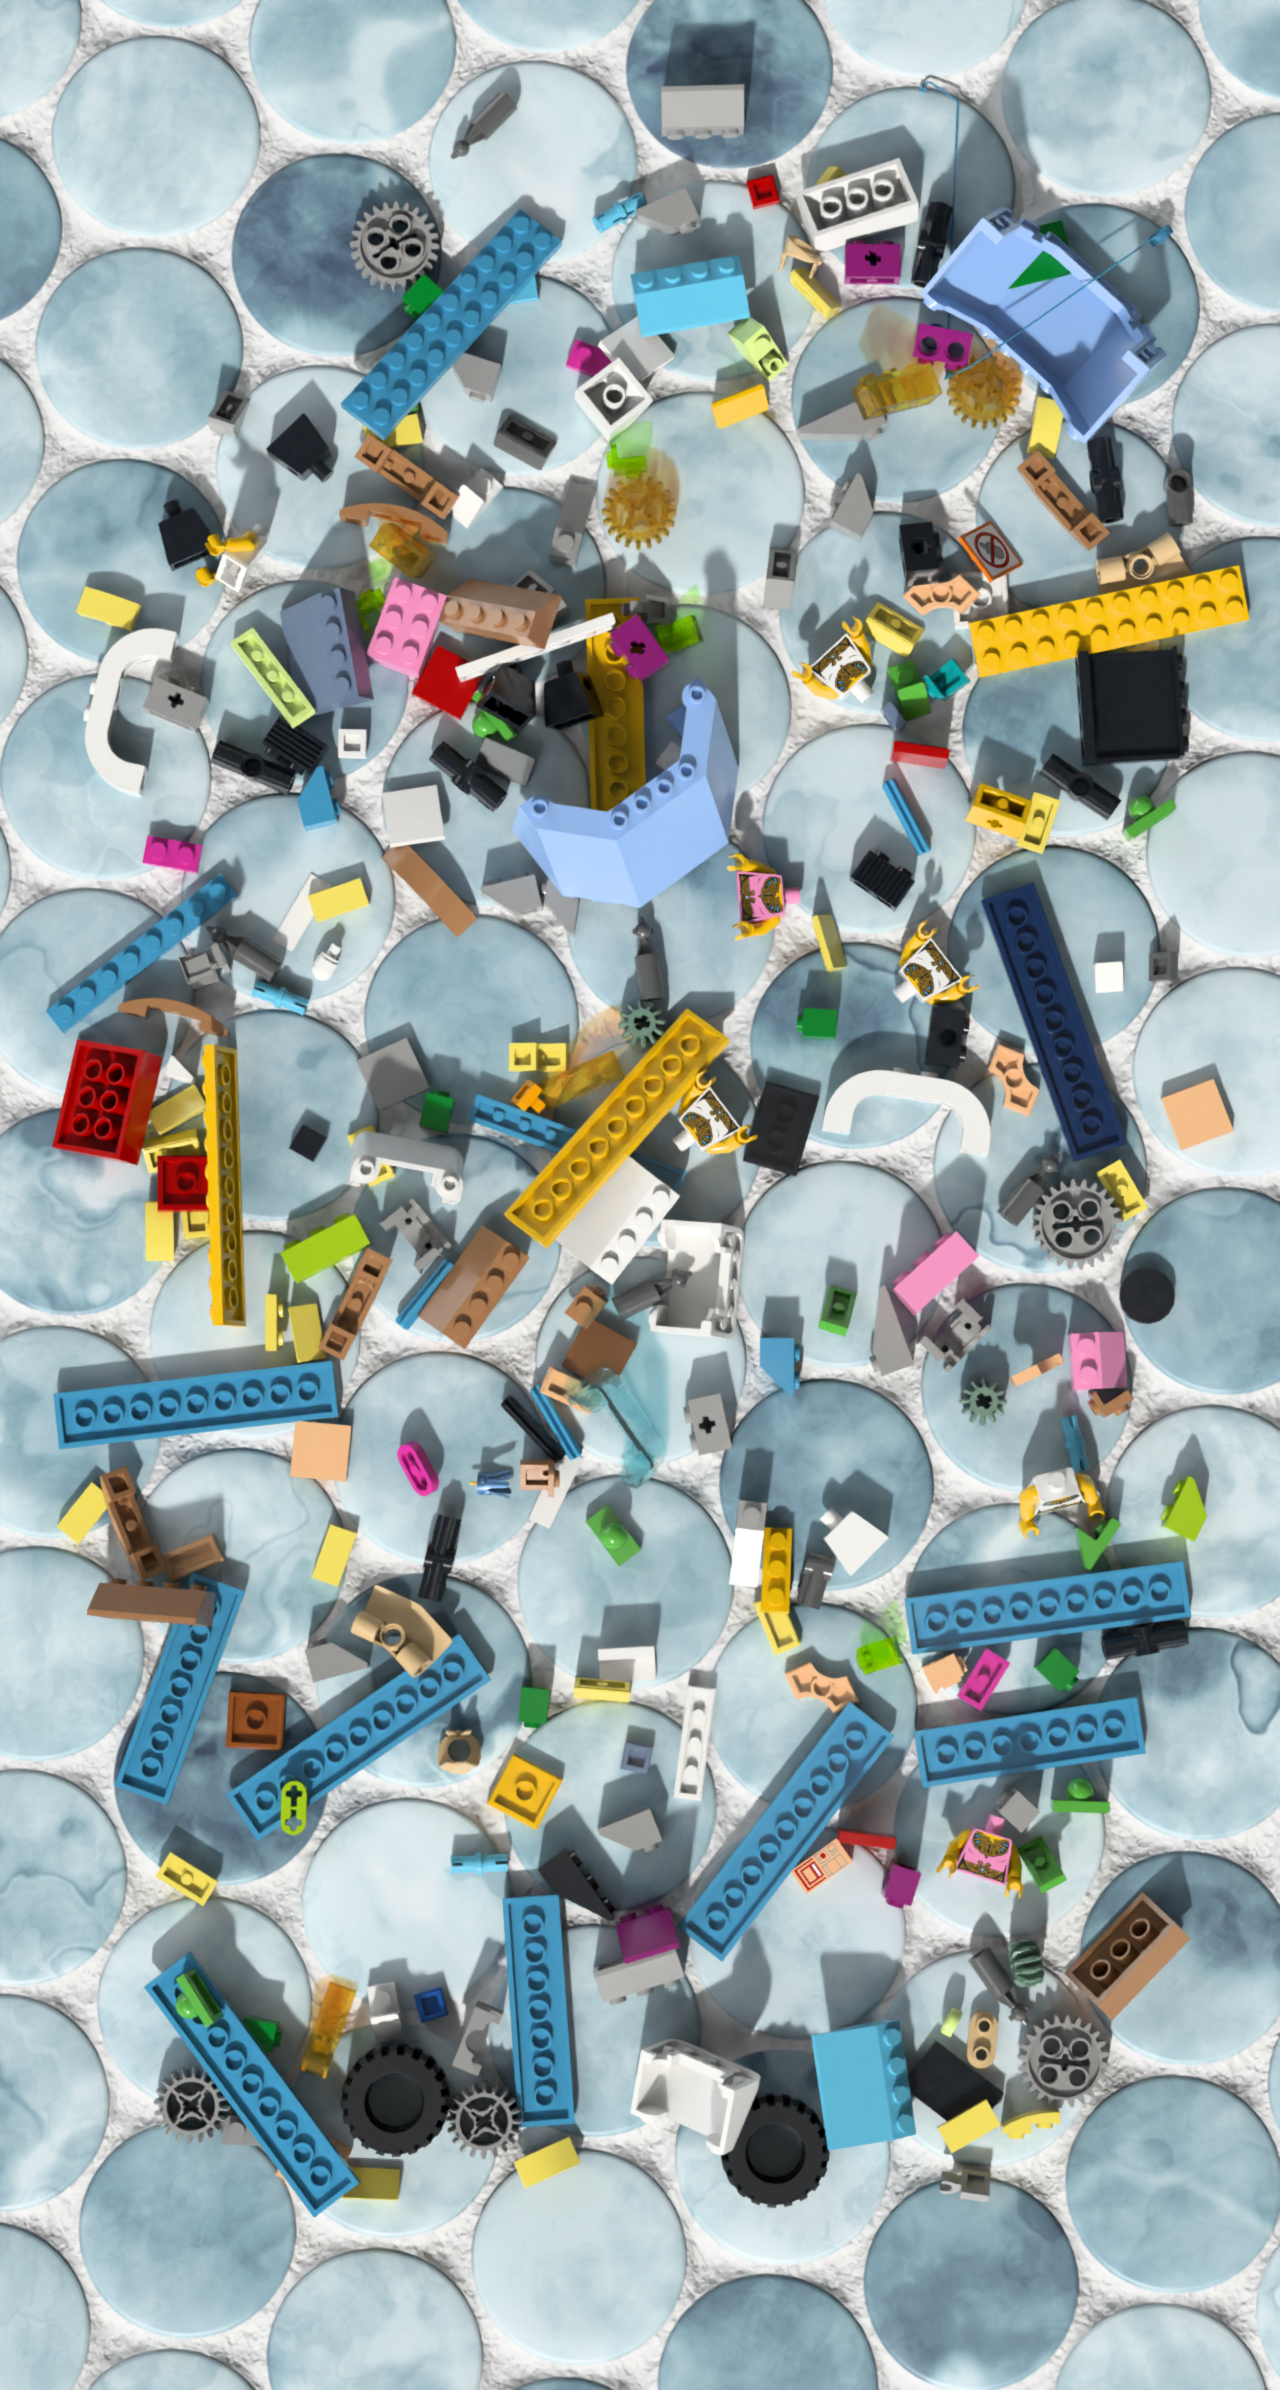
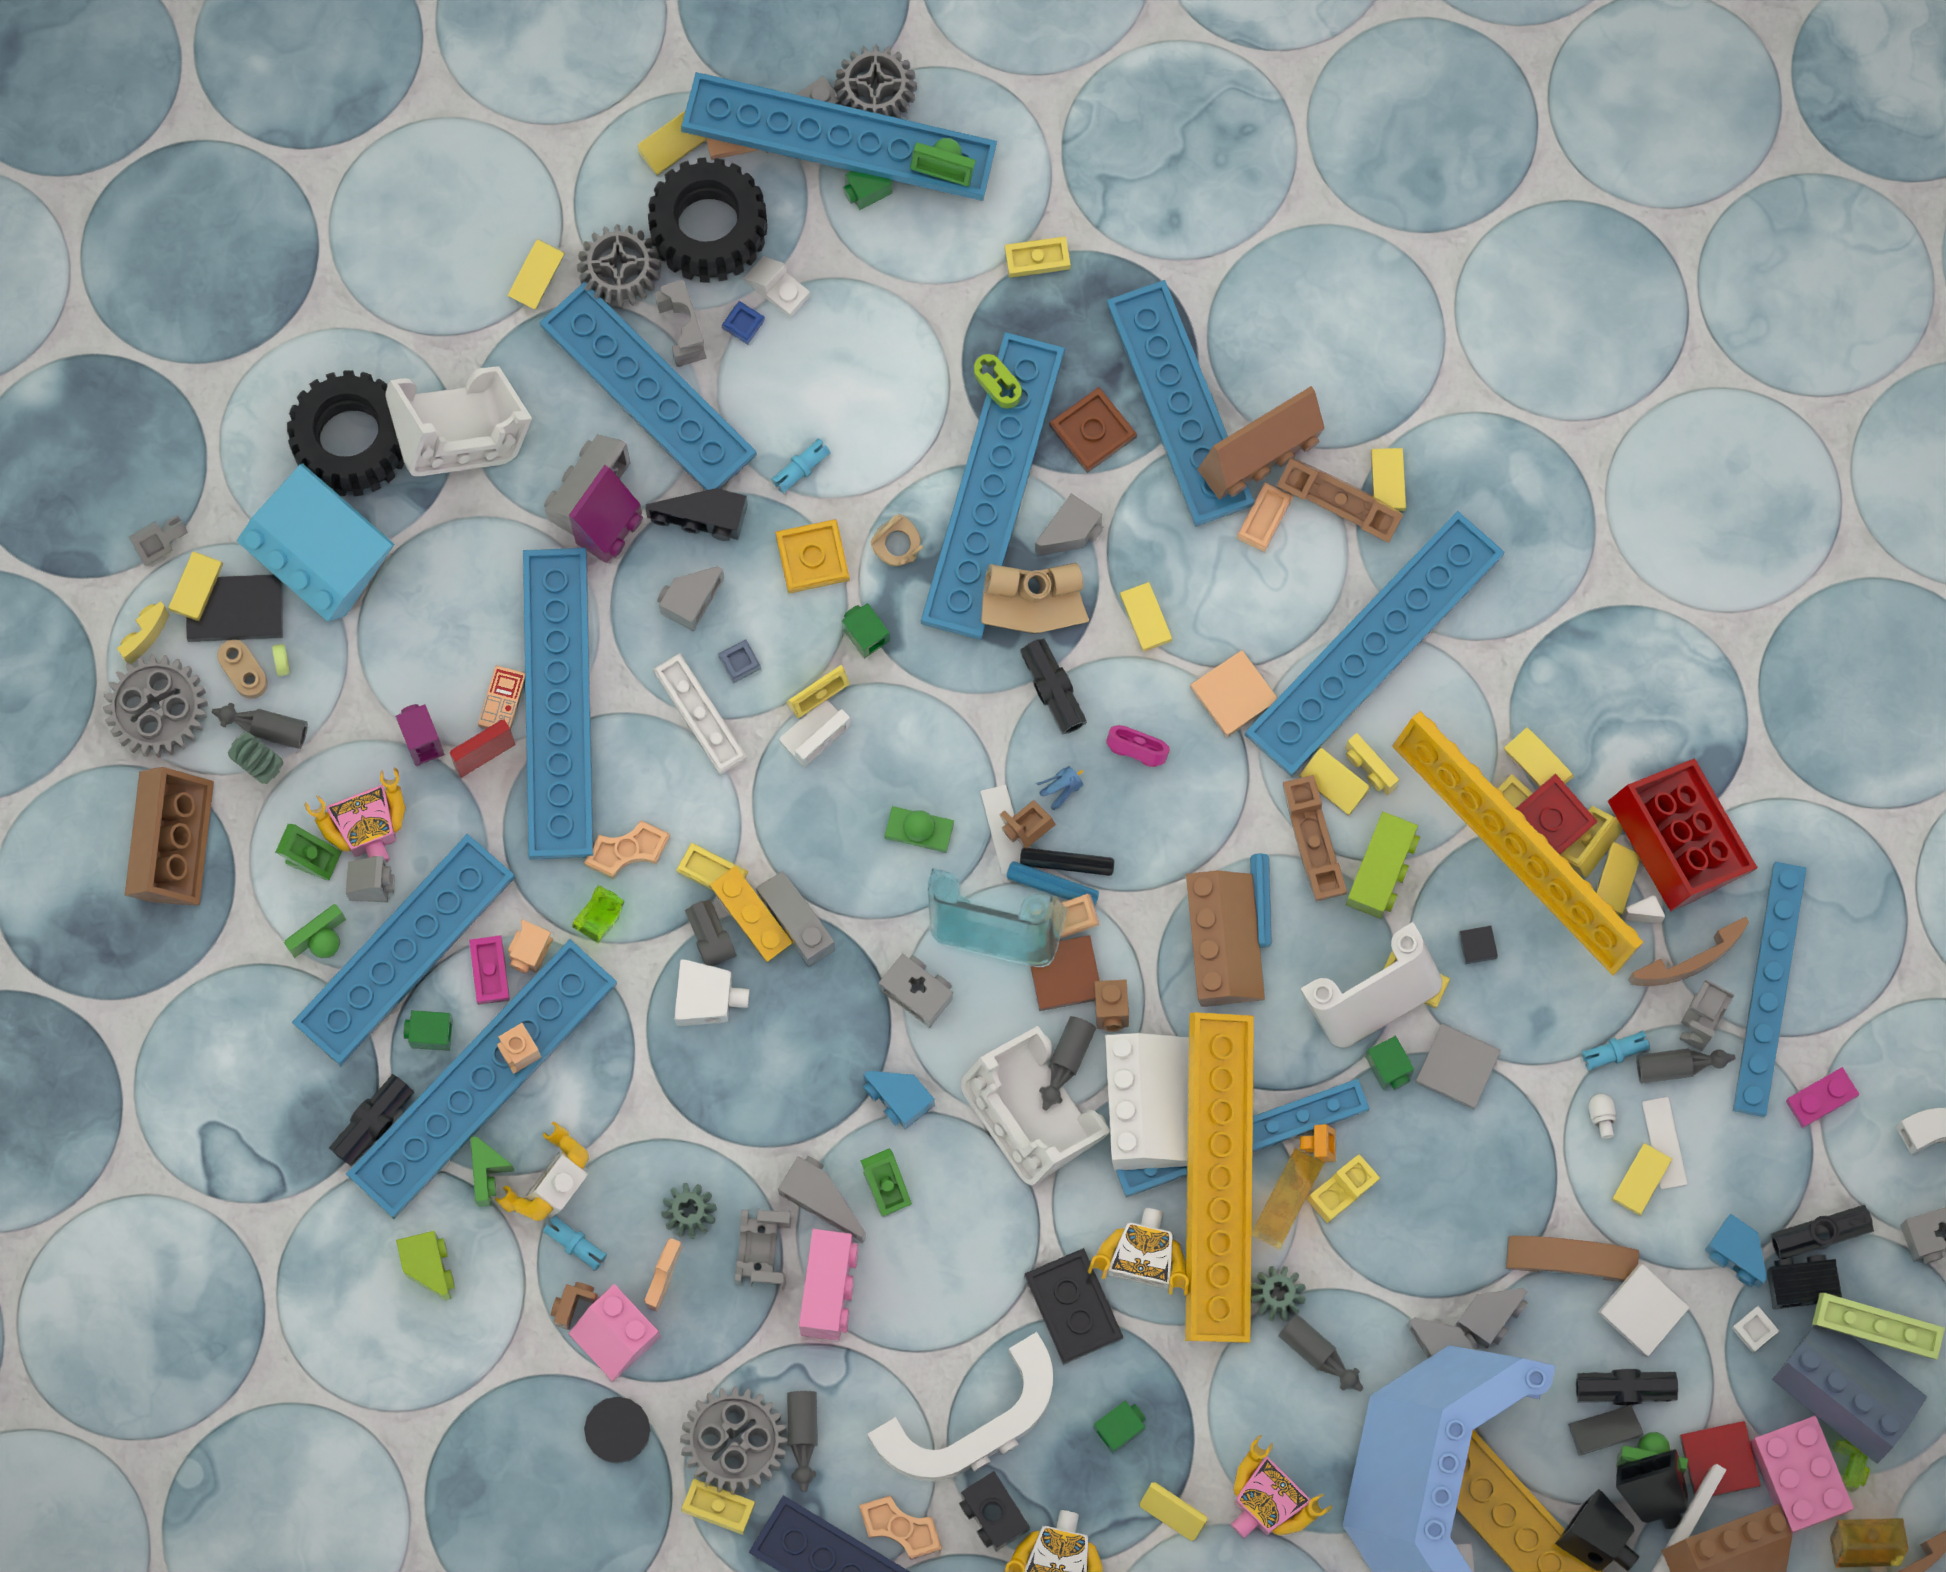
camera: 140 degrees right, 10 degrees down
clear yellow slope [299,1982,357,2079] -> none
light grey piece [379,1198,452,1274] -> none
none -> light nougat window [497,1023,542,1074]

